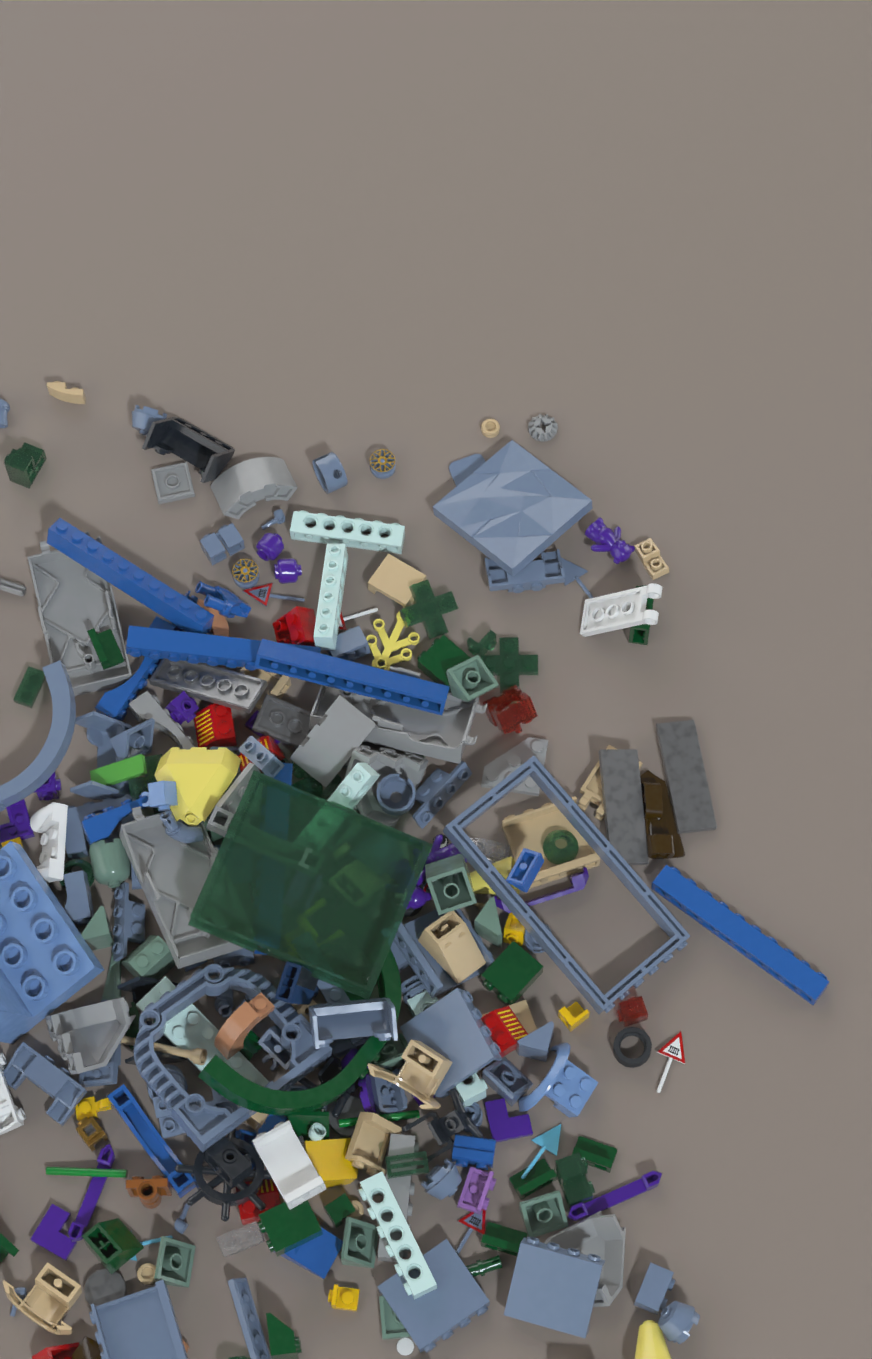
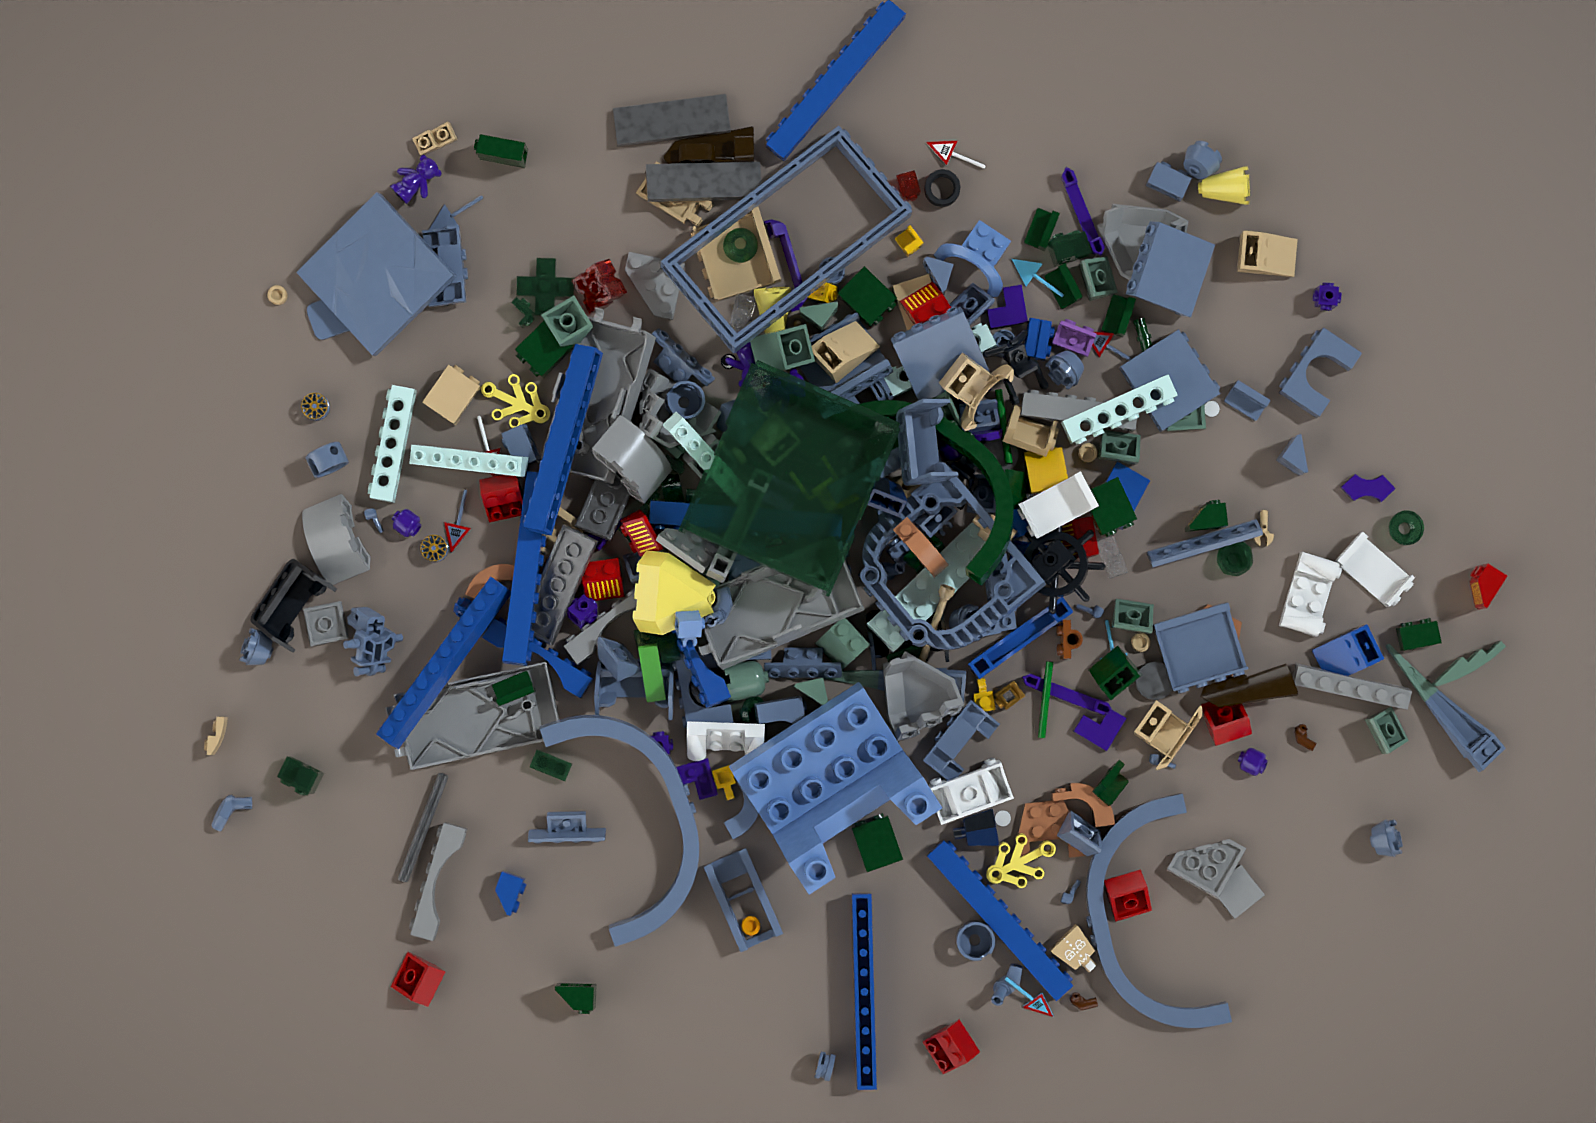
camera: 90 degrees left, 20 degrees up
blue connector [195,581,251,618] -> none
sand blue piece [200,523,245,566] -> none
sand blue bracket [239,736,285,780] -> none
dark purple head [274,558,302,584] -> none
light aqua hinge [308,1123,327,1141] -> none
dark green panel [324,1193,356,1228] -> none
yellow bracket [328,1284,360,1312] -> none
clear green tile [385,1151,429,1179] -> none
clear green plate [399,580,459,640] -> none
blue slope [506,848,544,893] -> none
light grey gear [528,414,558,441] -> none
white hinge [580,583,663,637] -> none
none -> sand blue piece [343,607,403,676]

